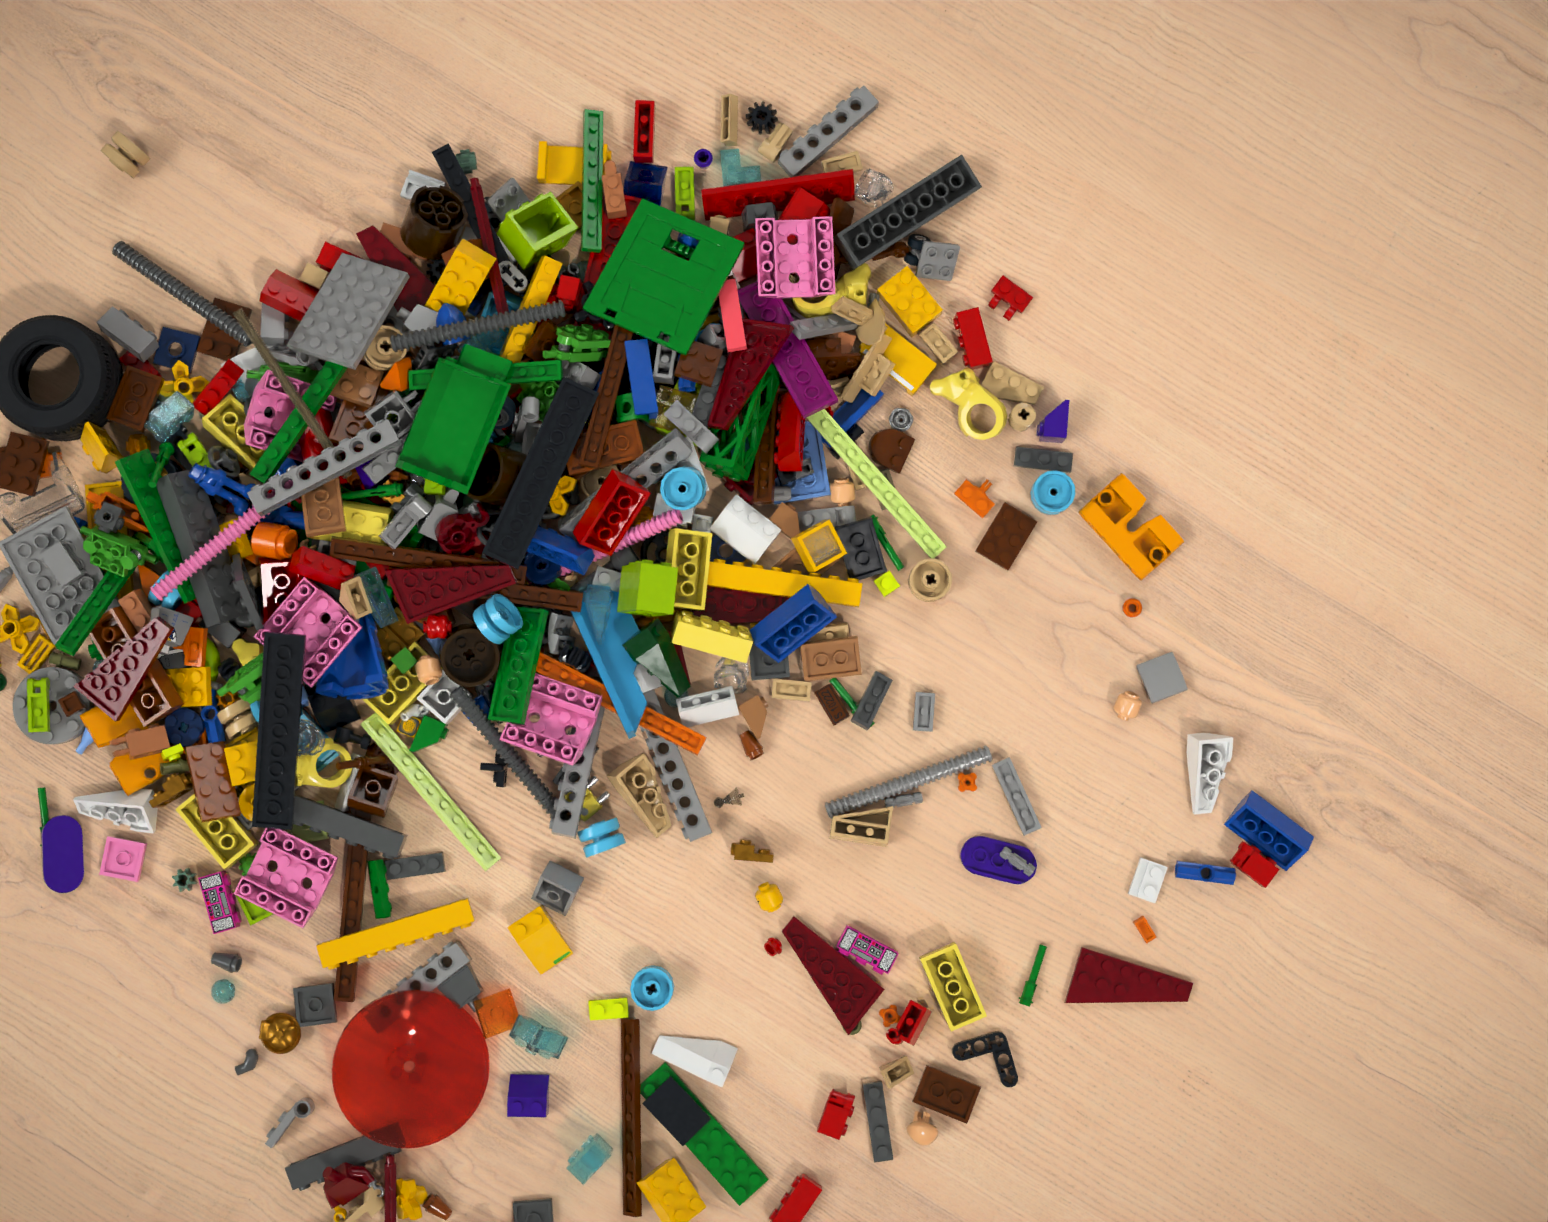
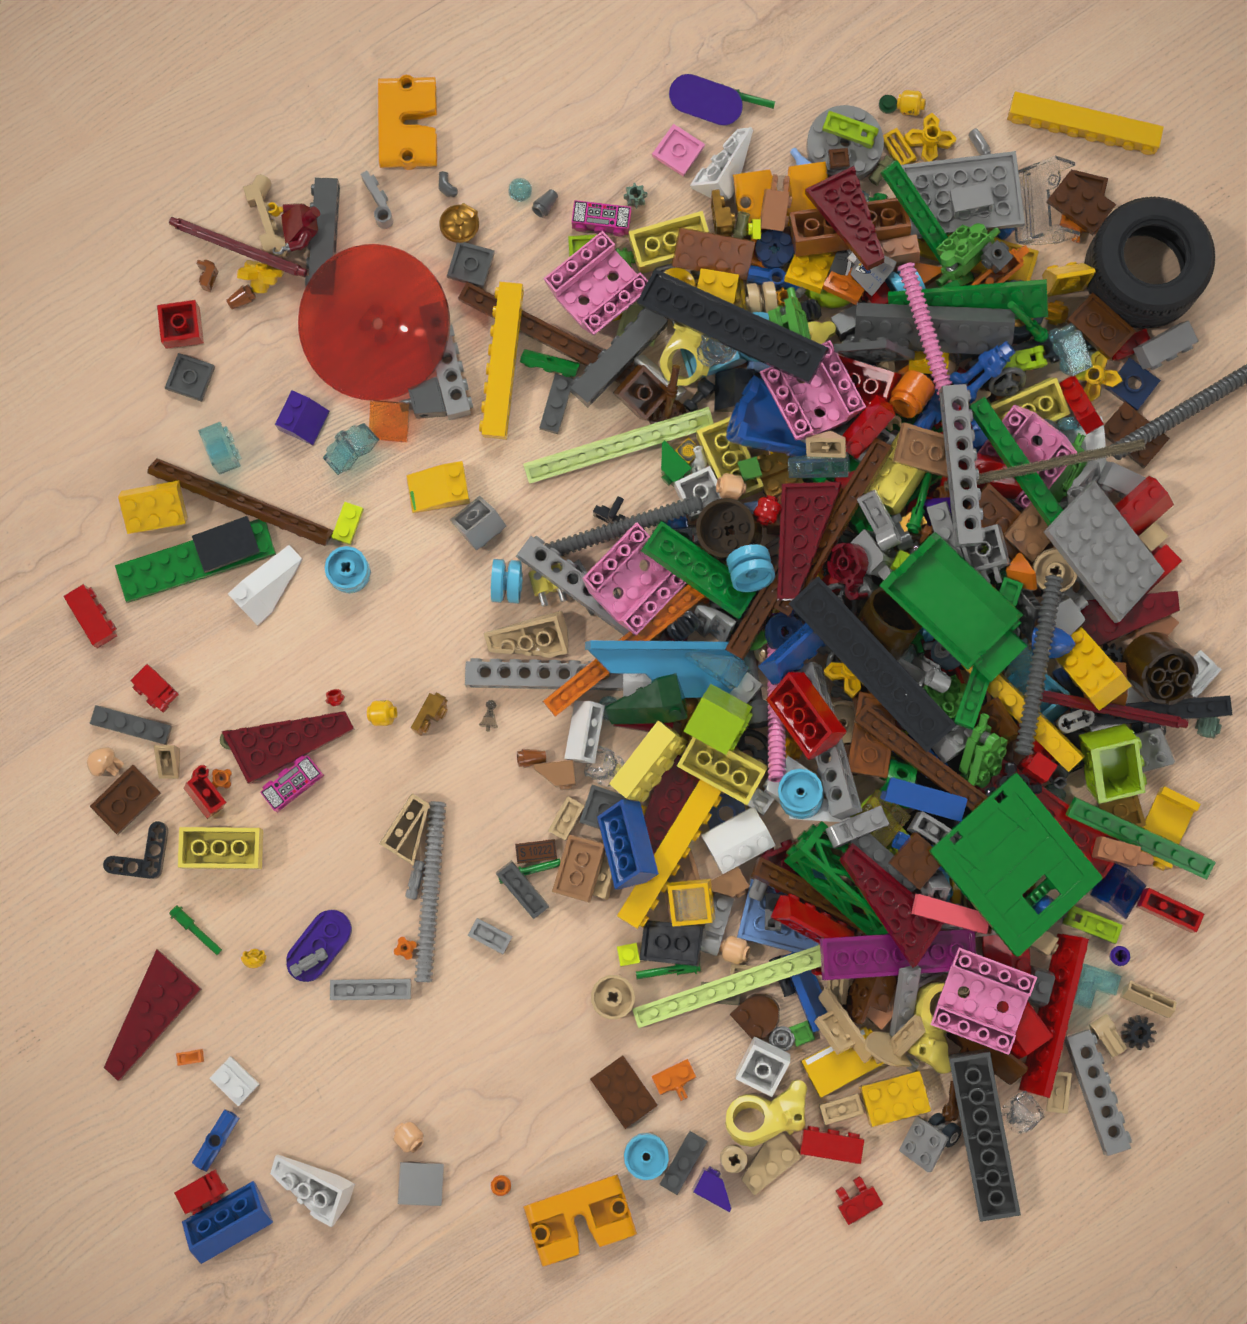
camera: 115 degrees right, 5 degrees down
none -> yellow plate [241,949,267,968]
none -> light orange connector [378,74,437,170]
none -> white brick [736,1036,790,1097]
none -> bright green tile [789,1020,815,1047]

